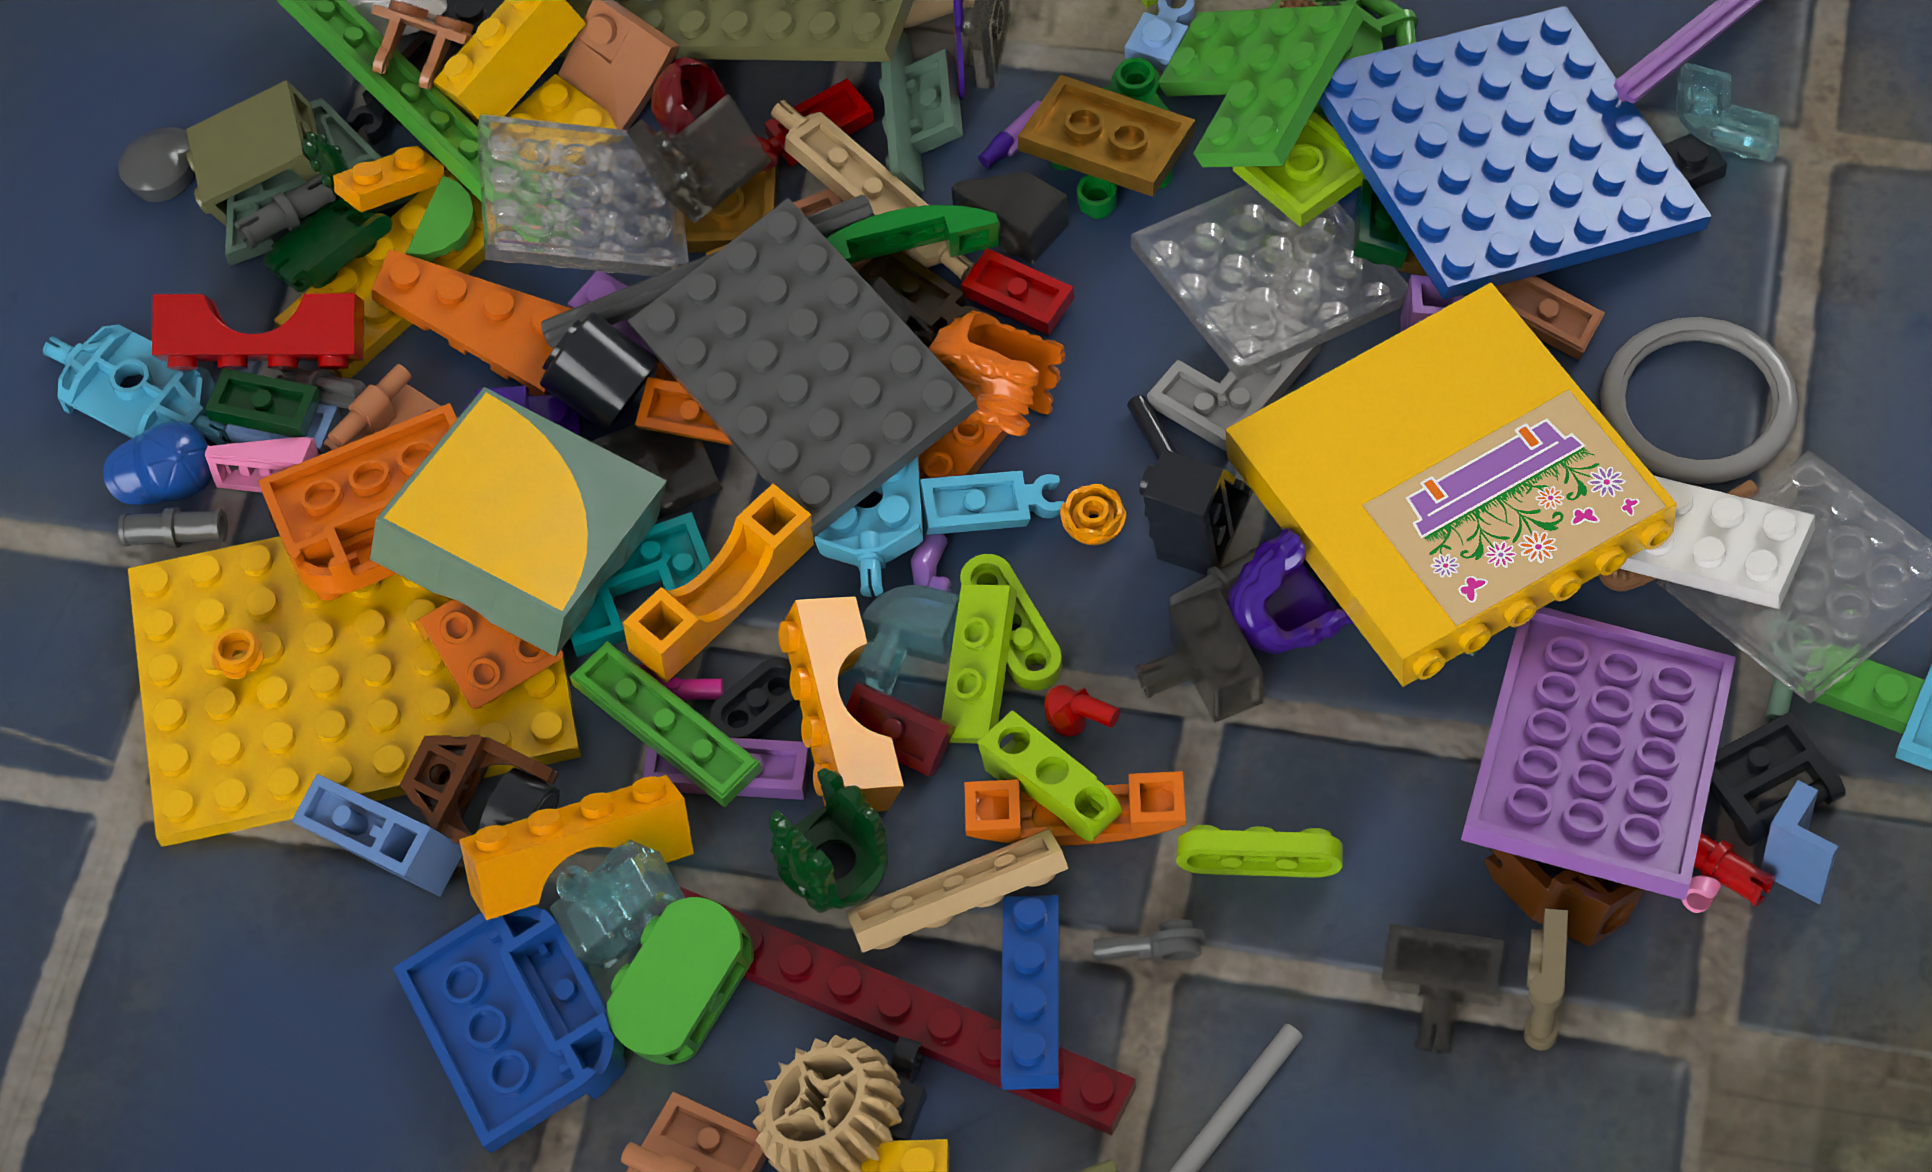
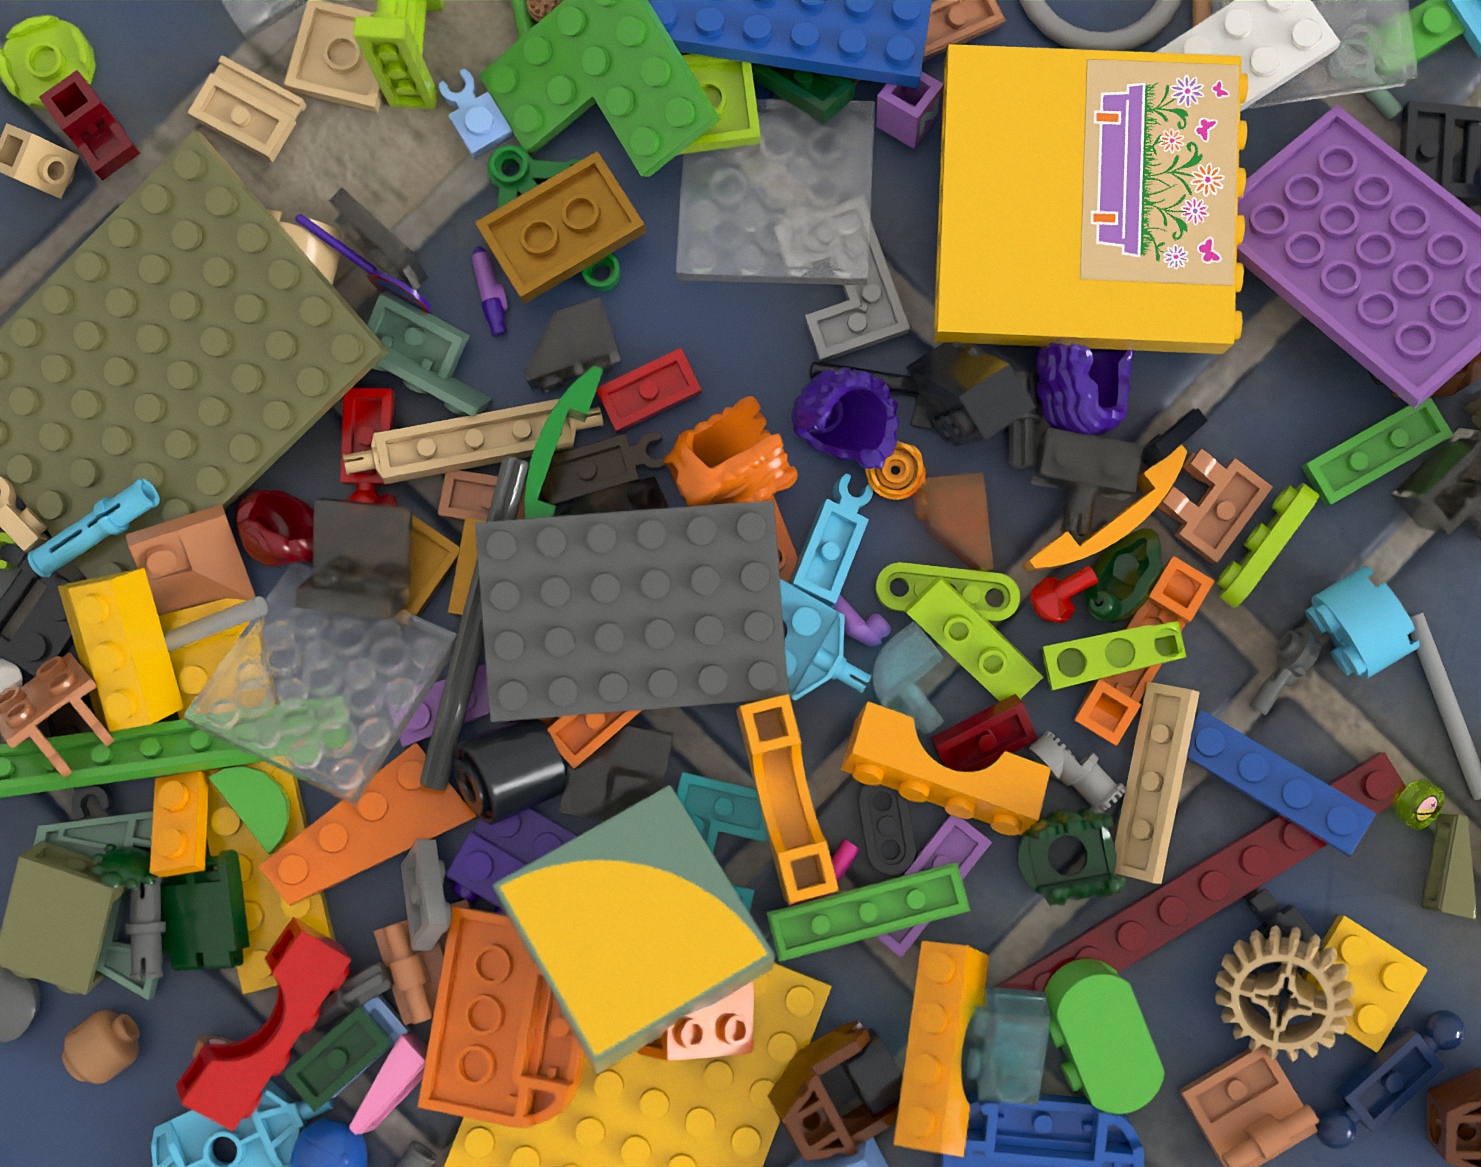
camera: 65 degrees left, 25 degrees up
none -> medium nougat head [62,1009,140,1084]
none -> light grey bar [163,596,268,652]
none -> light grey plate [401,839,451,951]
none -> dark purple hair [791,367,899,469]
none -> clear orange slope [914,473,994,572]
none -> light orange slope [1021,444,1187,572]
none -> light grey connector [1028,731,1127,812]
none -> dark green arm [1085,528,1163,623]
none -> black tile [1139,408,1208,468]
none -> nougat plate [1156,448,1273,564]
none -> bright green plate [1301,397,1453,507]
none -> medium azure brick [1305,566,1420,679]
none -> clear neon green tile [1396,779,1445,830]

